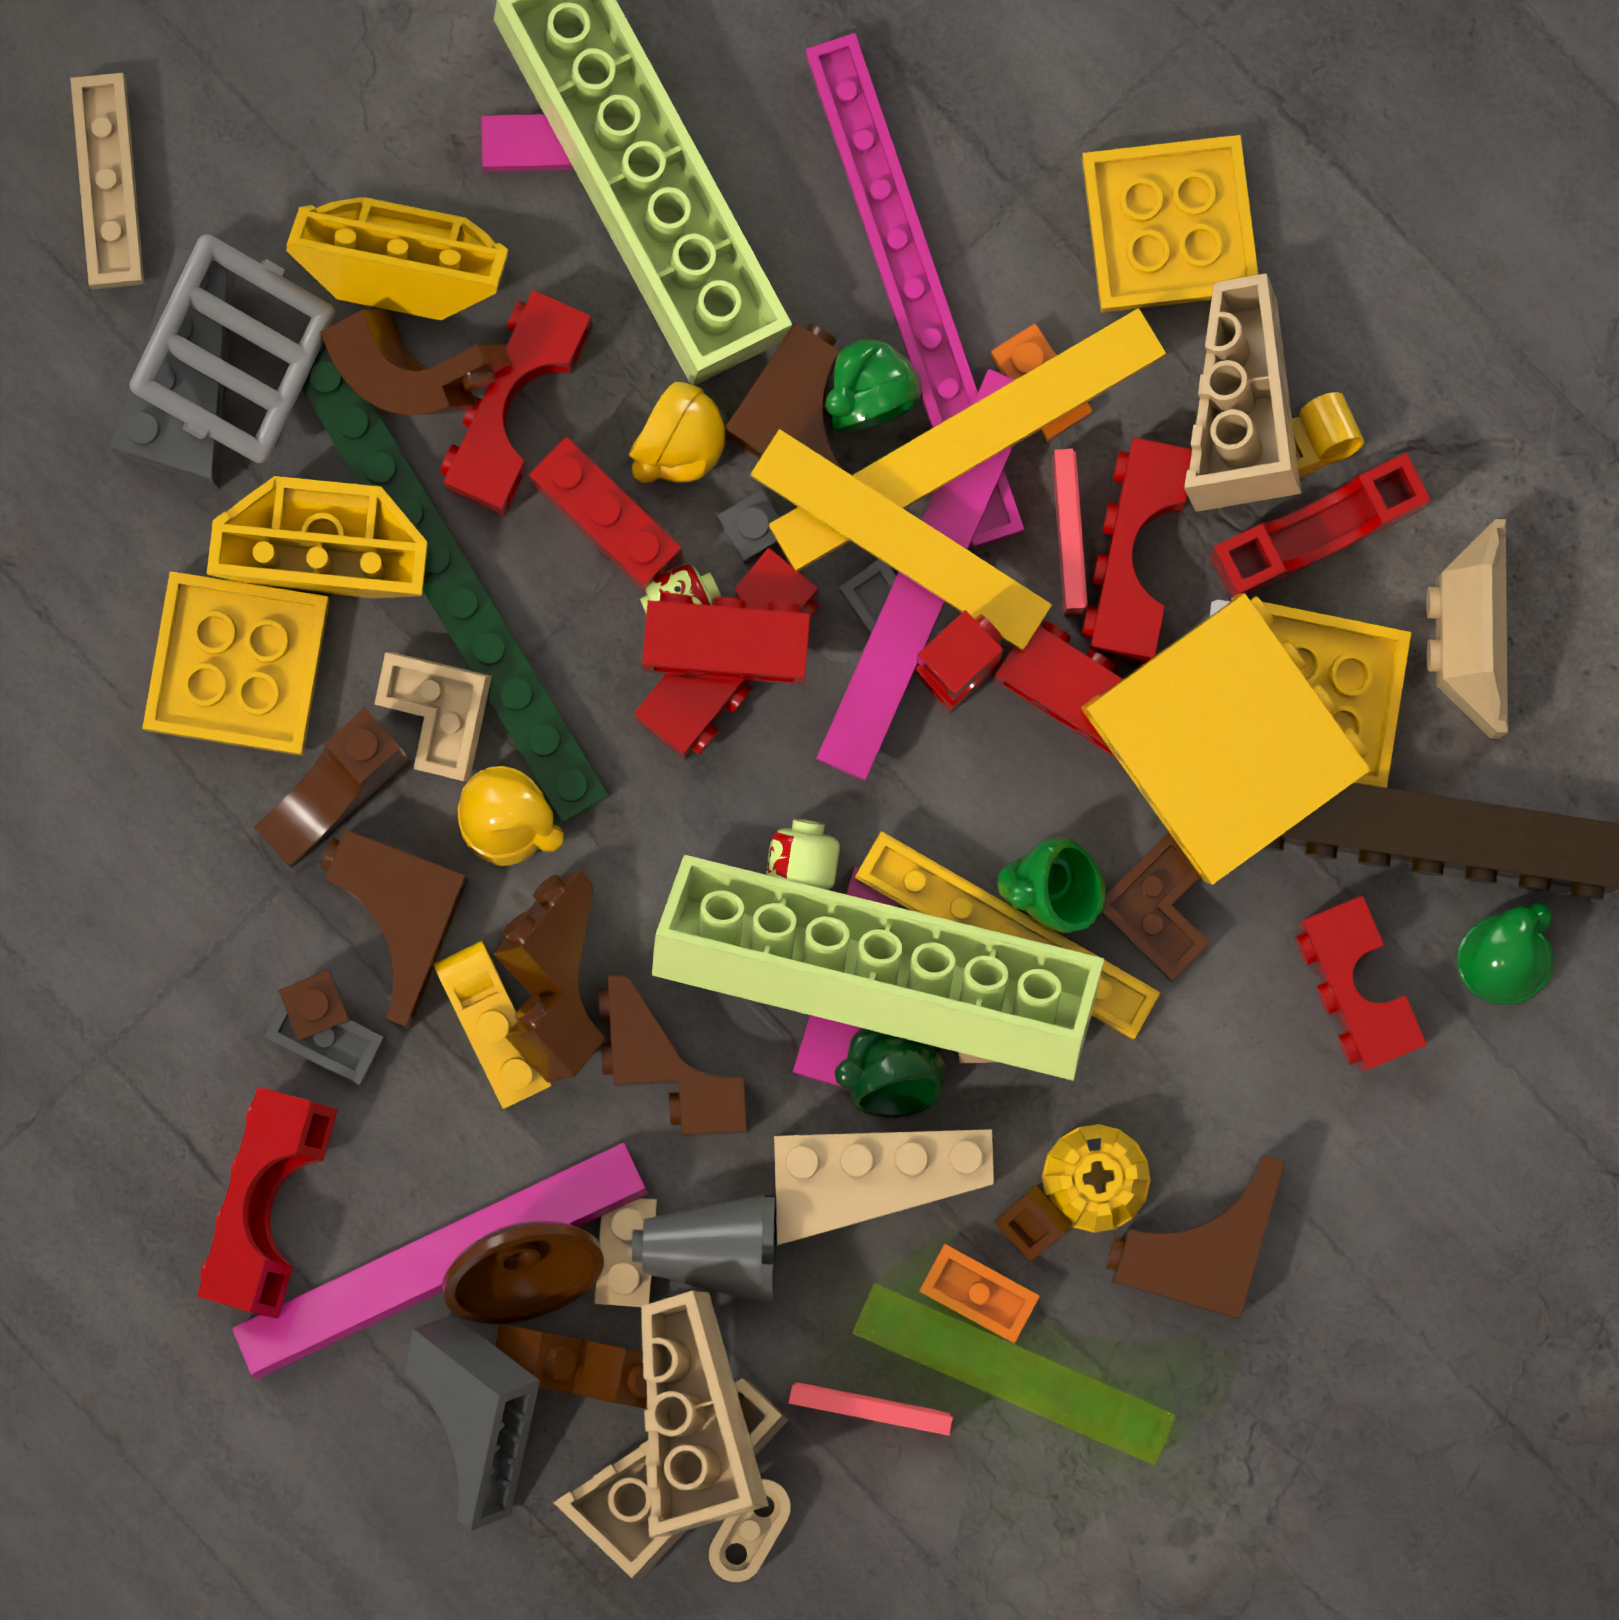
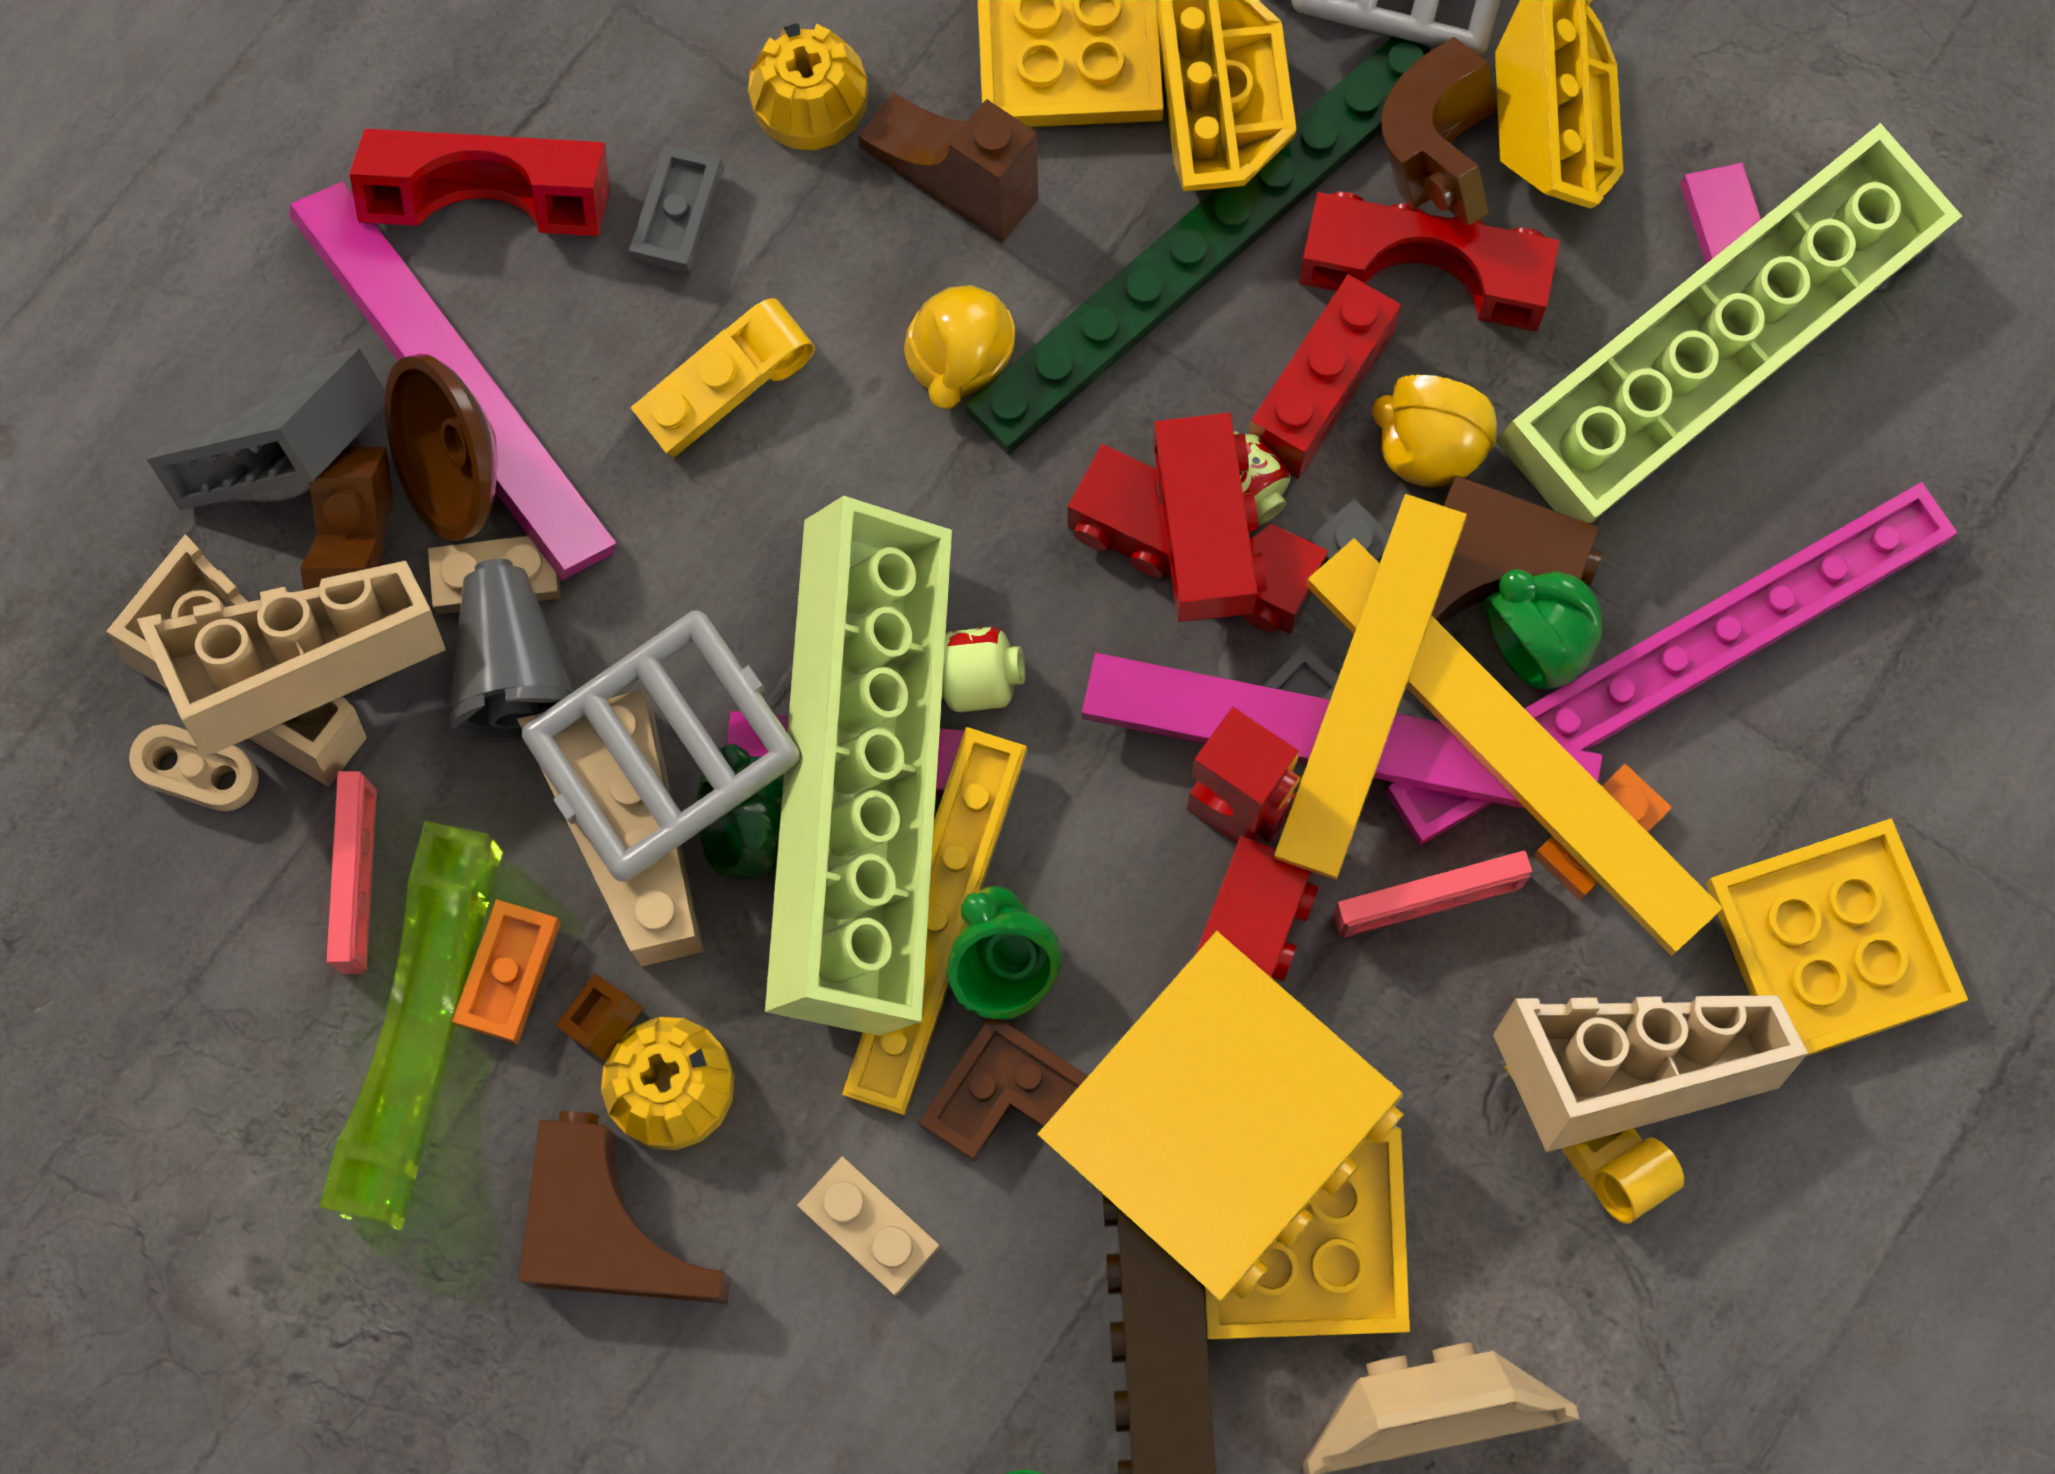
camera: 80 degrees right, 10 degrees down
reddish brown plate [278,970,350,1041] -> none
reddish brown arch [321,829,469,1029] -> none
tan plate [374,652,492,781] -> none
reddish brown arch [493,871,605,1083] -> none
reddish brown arch [598,975,748,1136] -> none
red arch [1081,437,1192,664] -> none
red arch [1209,452,1431,601] -> none
red arch [1295,895,1427,1073] -> none
none -> light grey bar [522,610,800,882]
none -> yellow piece [748,23,869,150]
none -> tan plate [797,1156,941,1297]

